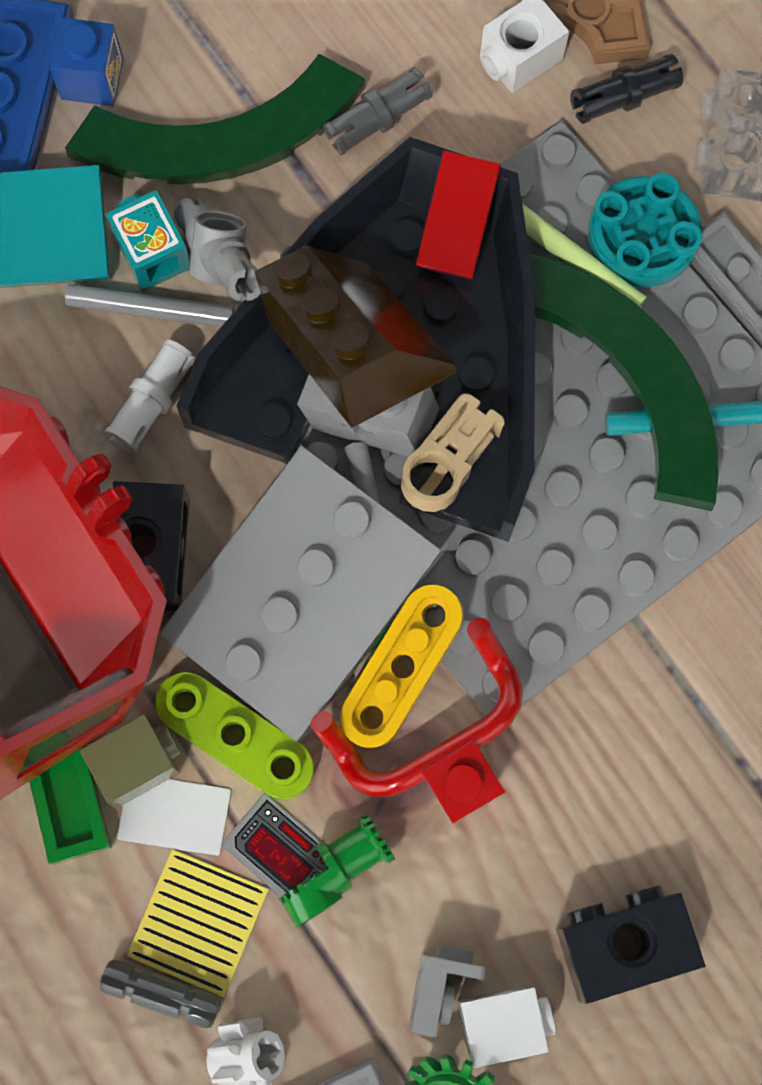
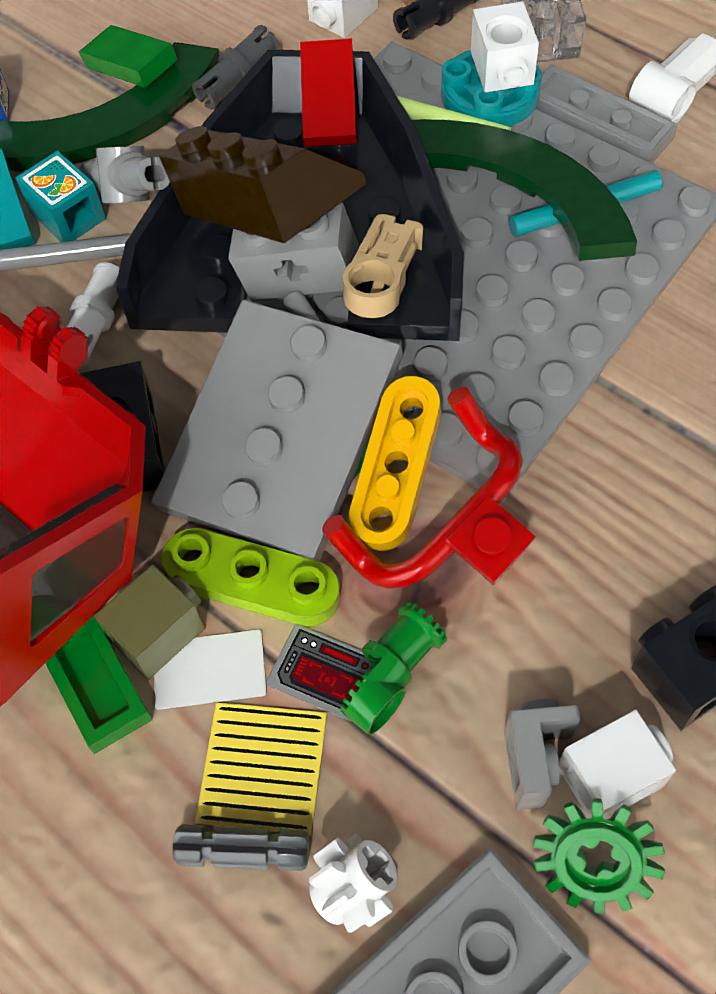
camera: 10 degrees left, 15 degrees down
none -> green tile [78,25,178,88]
none -> white brick [471,1,539,93]

